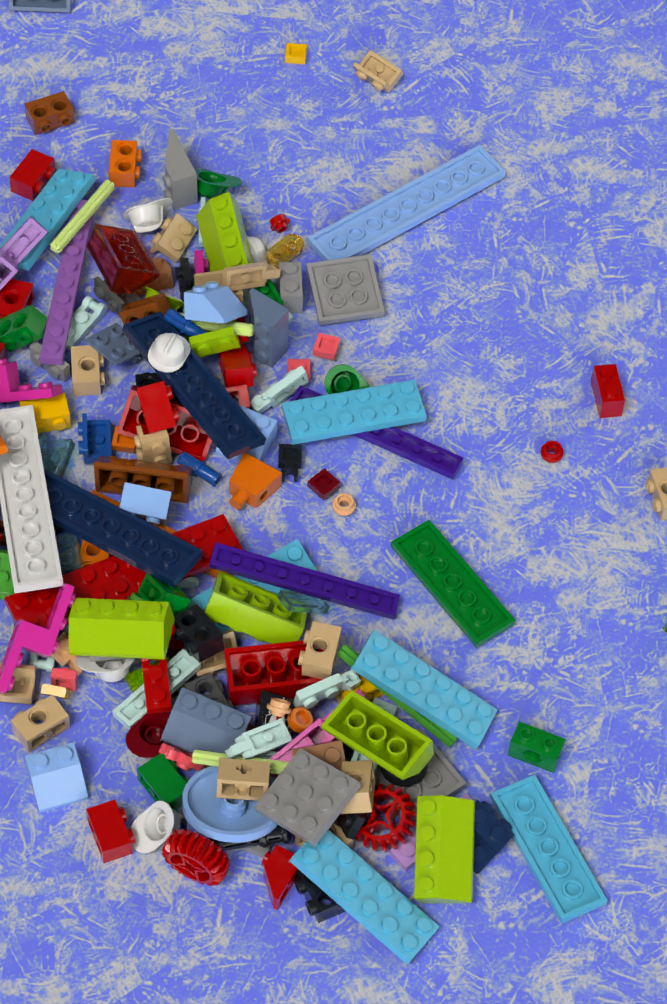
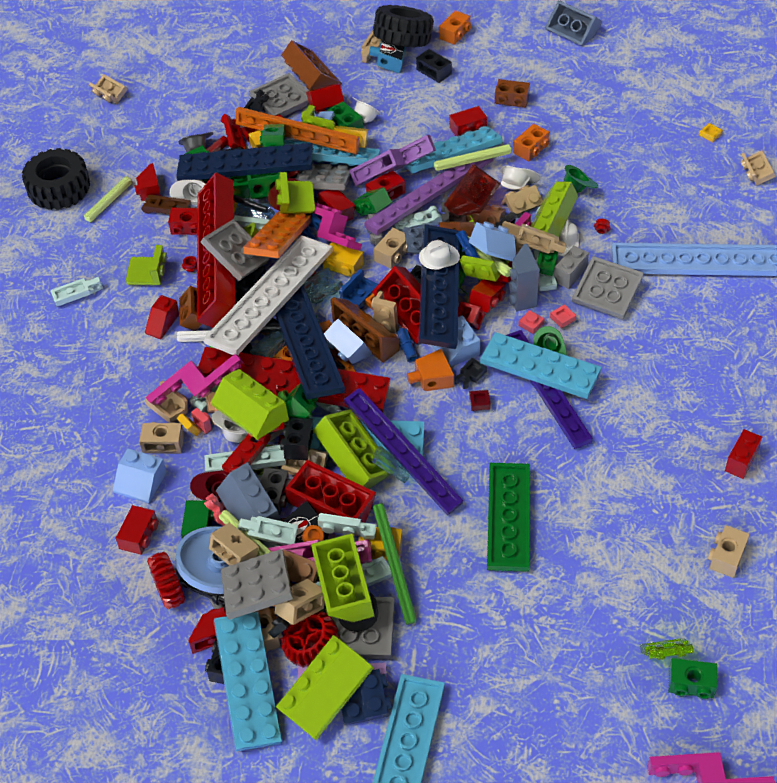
camera: 45 degrees right, 5 degrees down
white piece [131,801,183,853] -> none
red brick [136,381,179,434] -> none
light grey slope [162,128,198,210] -> none
light aqua hinge [250,366,309,414] -> none
clear yellow plate [266,234,304,268] -> none
light nougat plate [266,698,292,717] -> none
tan brick [298,621,342,679] -> none
light nougat plate [332,493,356,516] -> none
medium azure plate [351,630,498,749] -> none
green brick [508,721,566,773] -> none
red plate [540,441,564,463] -> none

